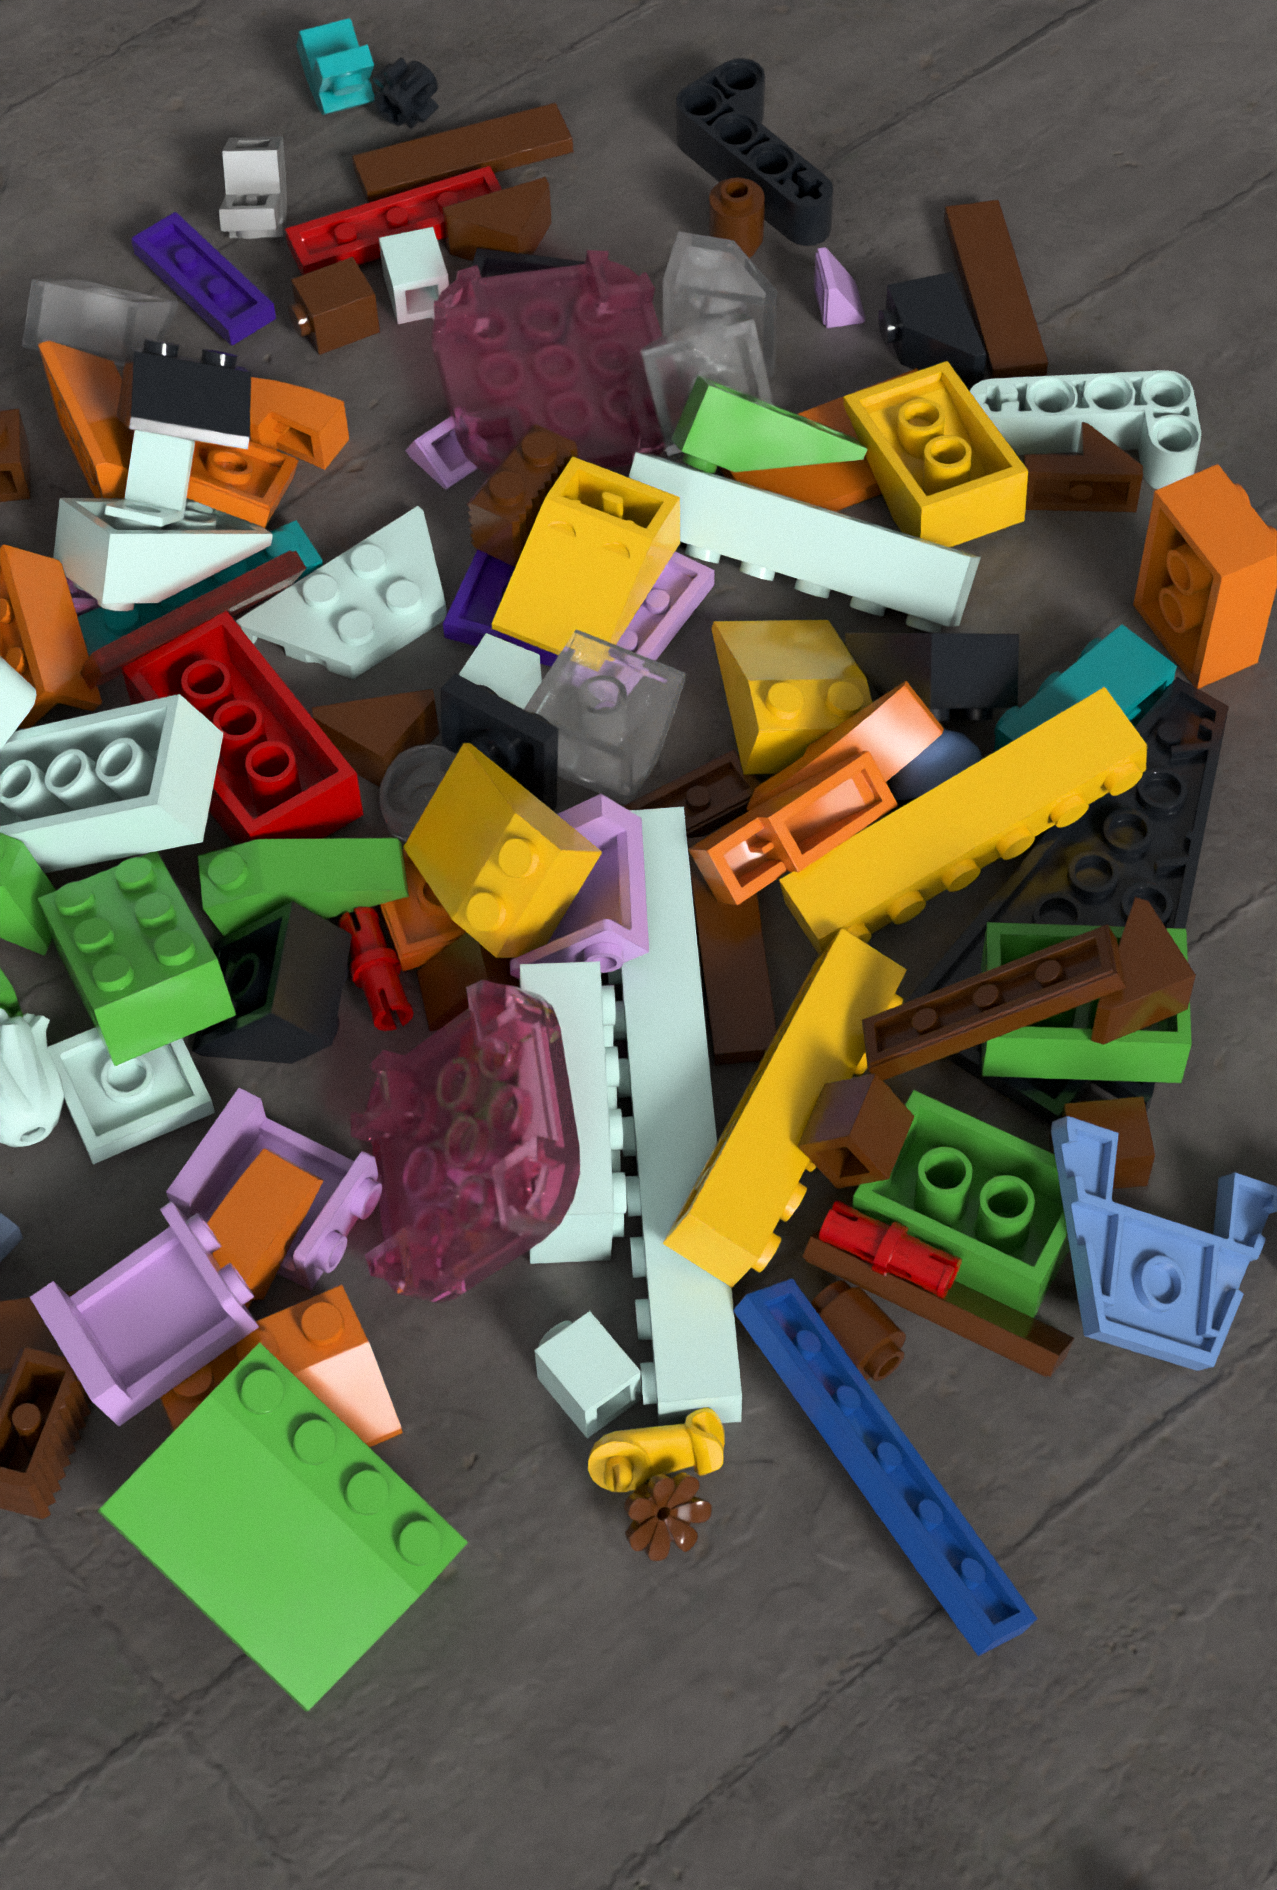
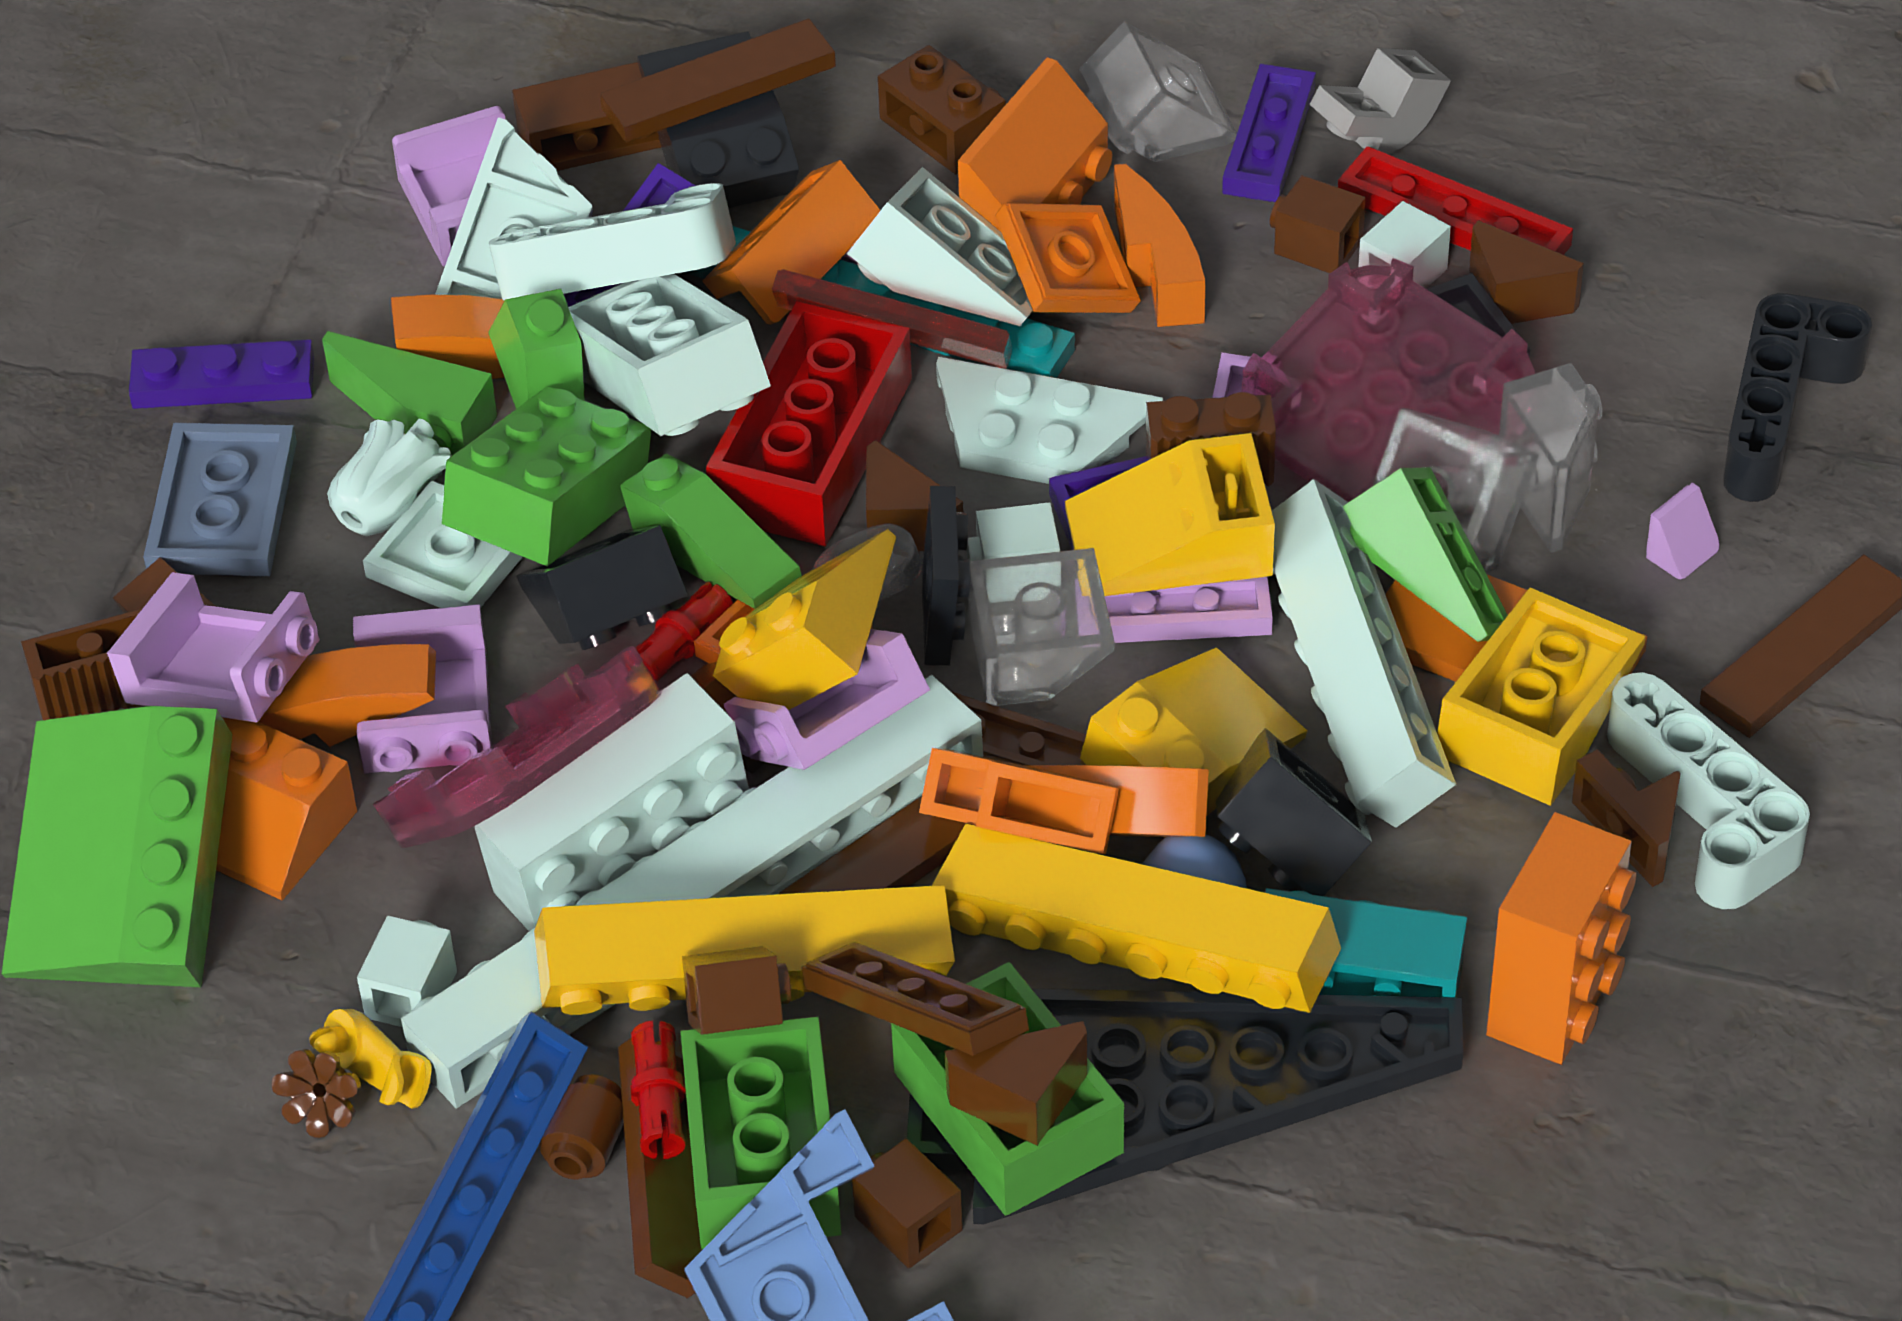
camera: 55 degrees right, 10 degrees down
light aqua bracket [105,430,195,527] -> none
black slope [116,338,251,450] -> none
teal brick [296,18,374,115] -> none
reddish brown tile [352,103,573,203] -> none
black gear [373,57,439,129] -> none
reddish brown brick [709,178,765,261] -> none
black slope [878,272,986,391] -> none

